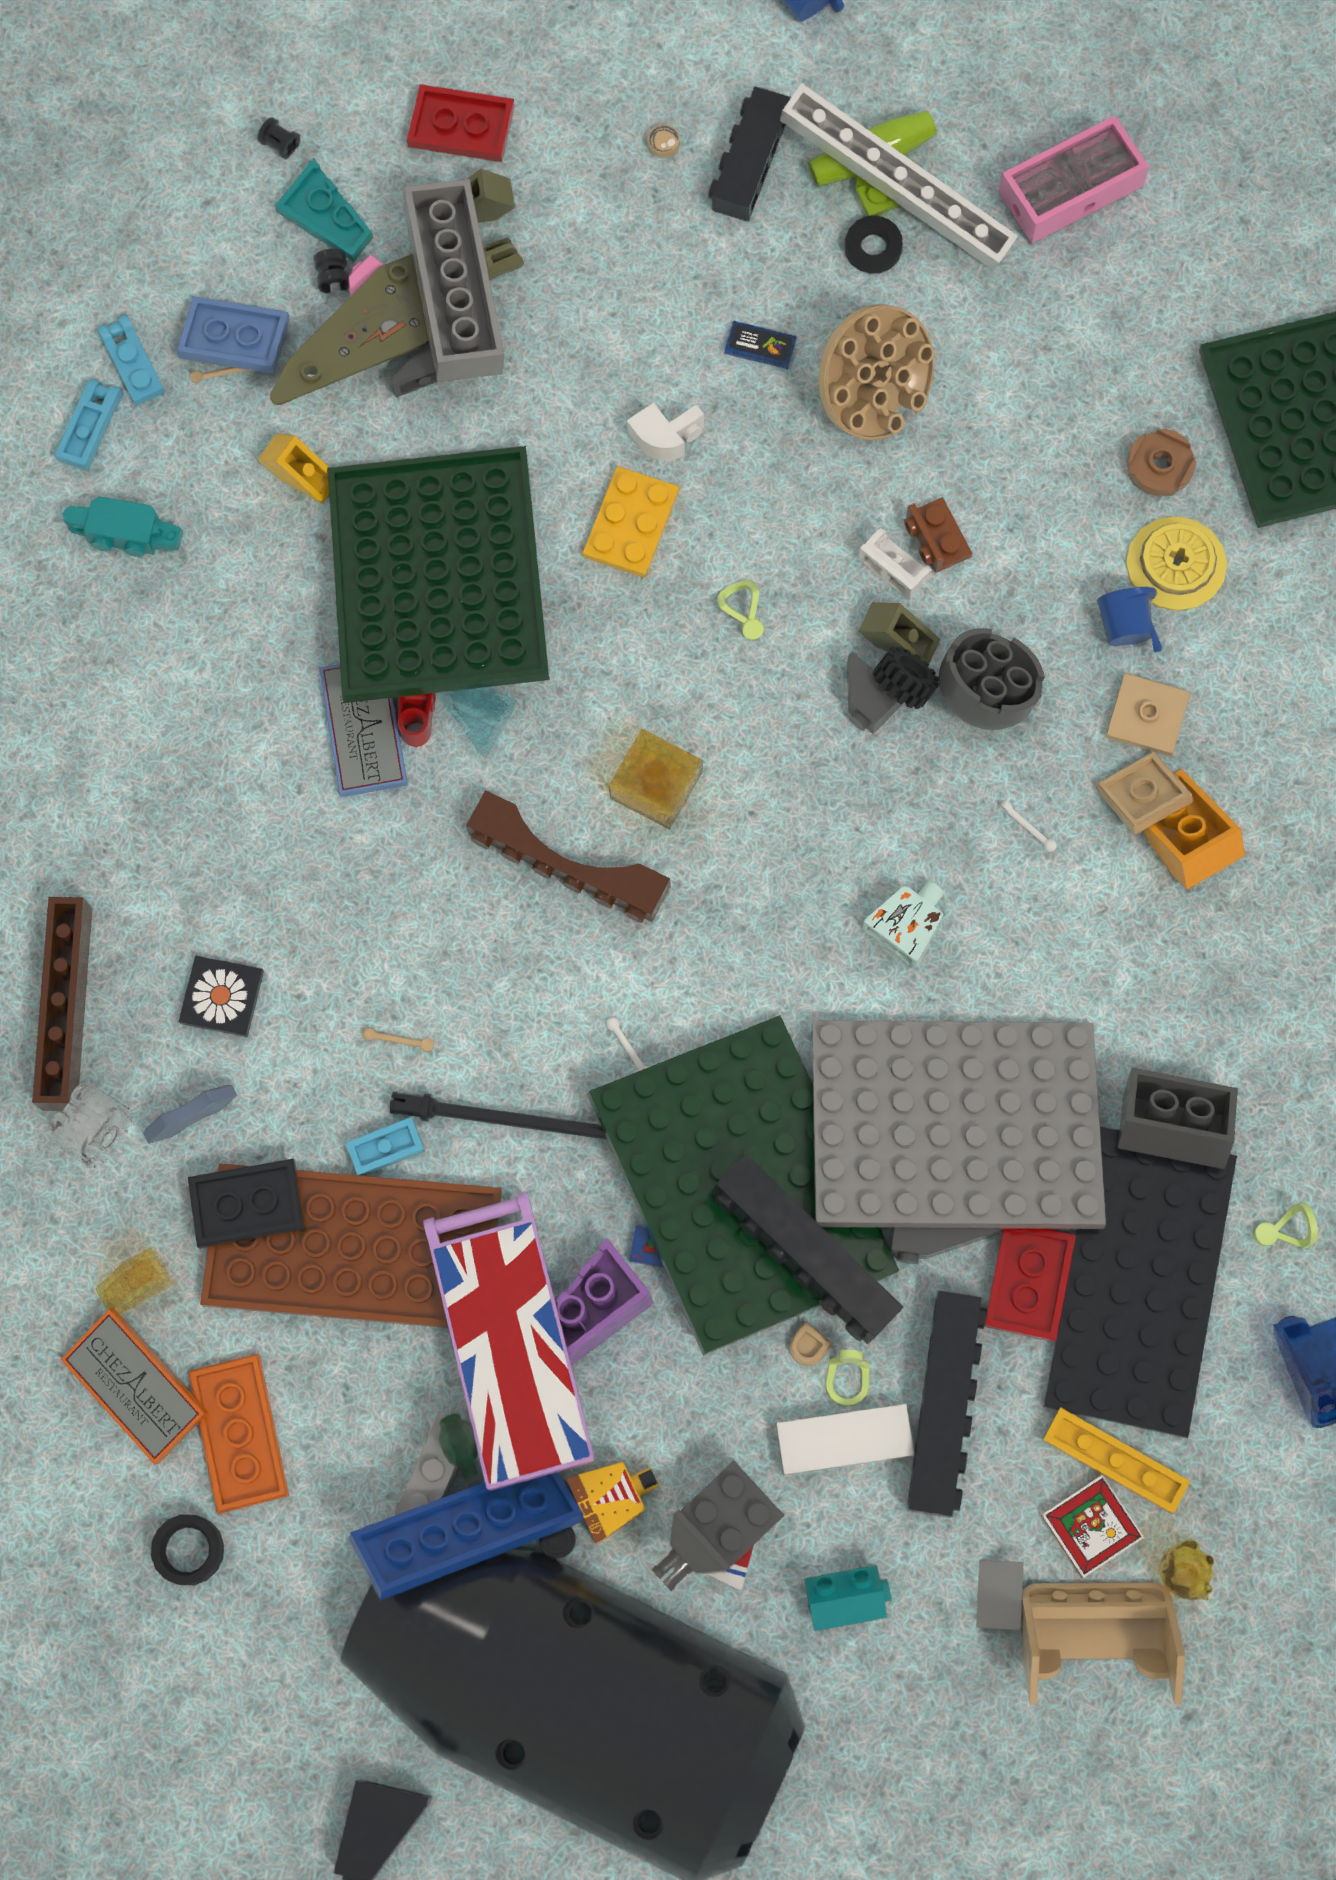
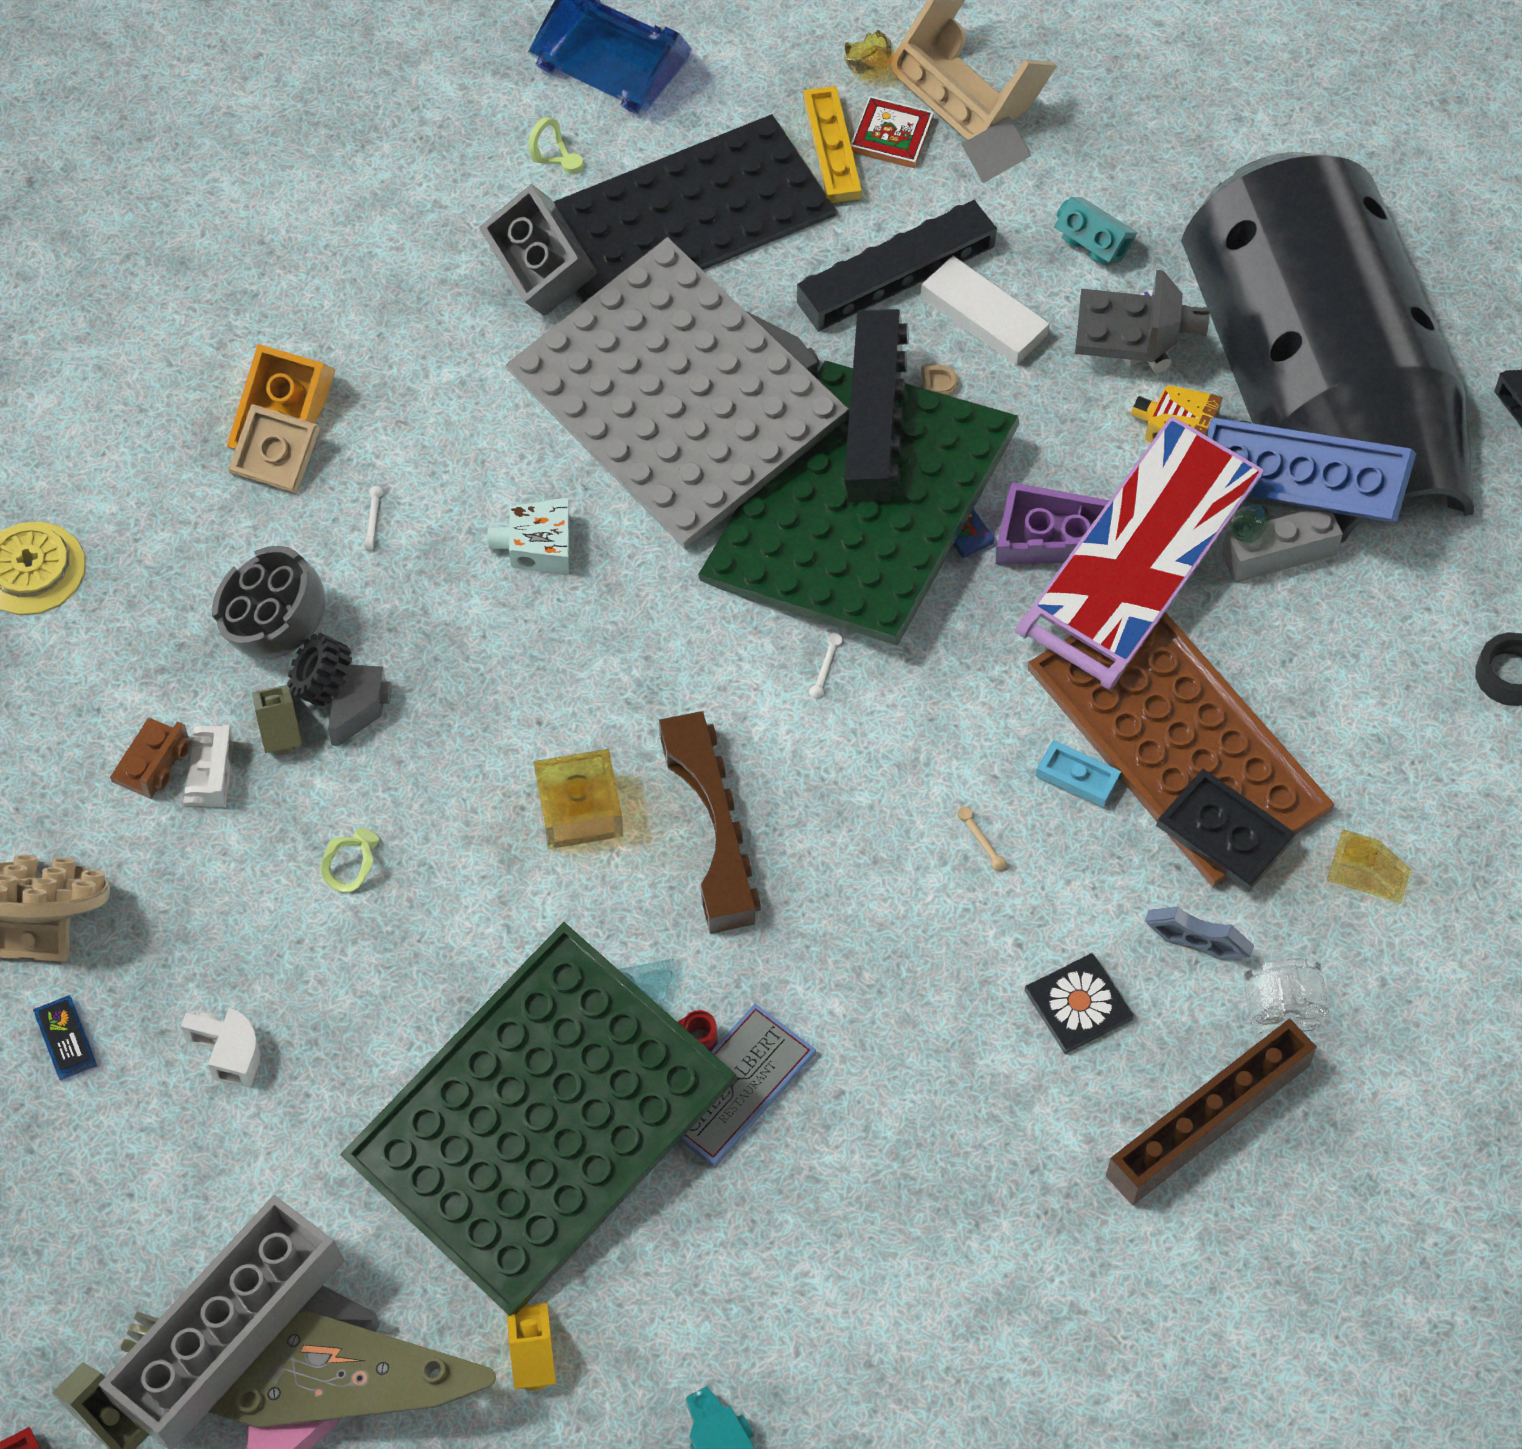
camera: 135 degrees left, 15 degrees down
light grey tile [60,1308,208,1465] -> none
orange tile [188,1354,290,1514] -> none
black bar [390,1091,607,1140] -> none
yellow plate [582,466,680,578] -> none
yellowish green piece [826,1349,870,1407] -> none
red plate [984,1228,1076,1342] -> none
blue hat [1097,587,1162,653] -> none
tan plate [1105,673,1191,757] -> none

